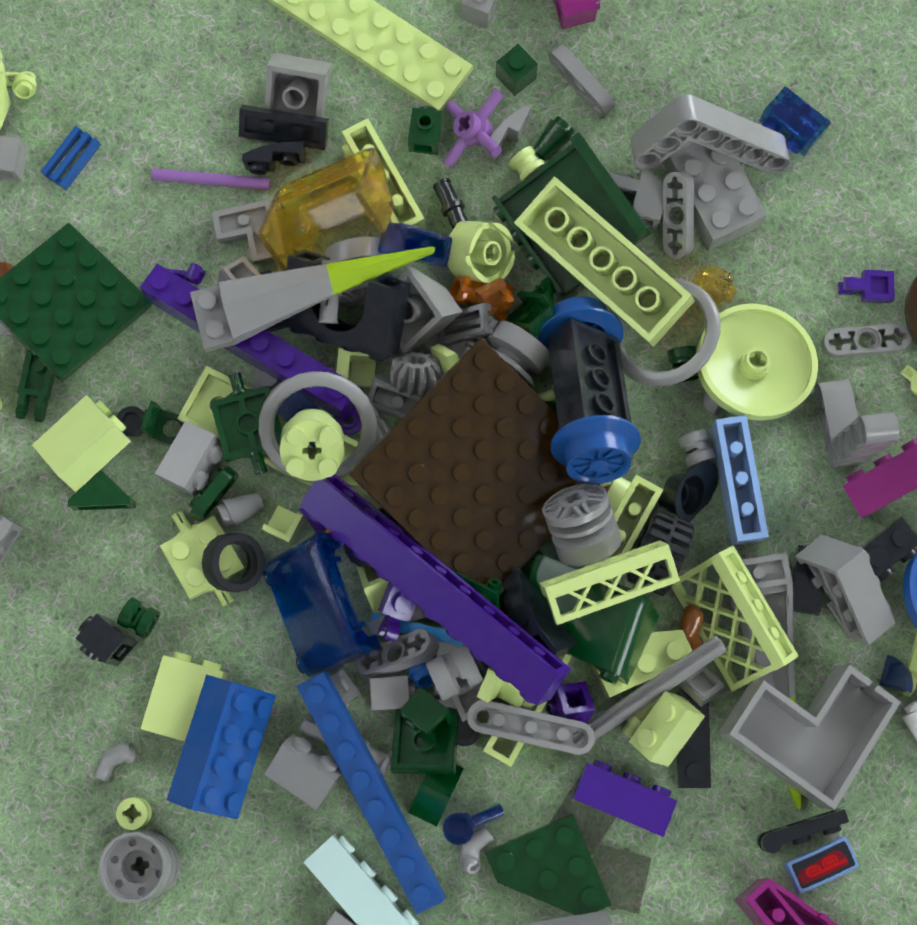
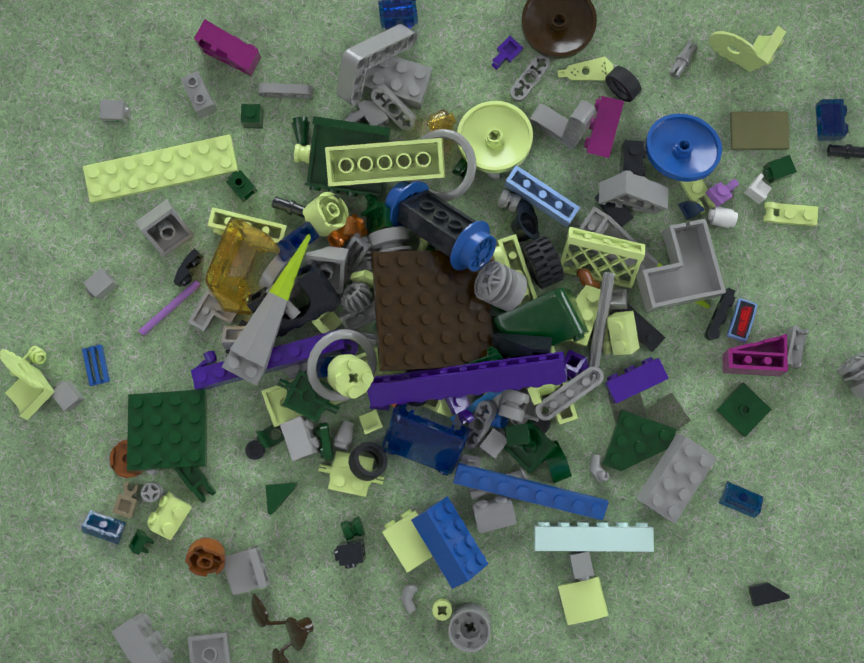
camera: 45 degrees left, 5 degrees up
yellowish green brick [32,395,131,492] -> none
black plate [239,105,329,150] -> none
medium lavender bar [443,88,504,168] -> none
clear blue plate [443,804,505,845] -> none
light grey slope [484,104,531,163] -> none
yellowish green fence [539,541,680,625] -> none
none -> light grey brick [83,268,118,299]

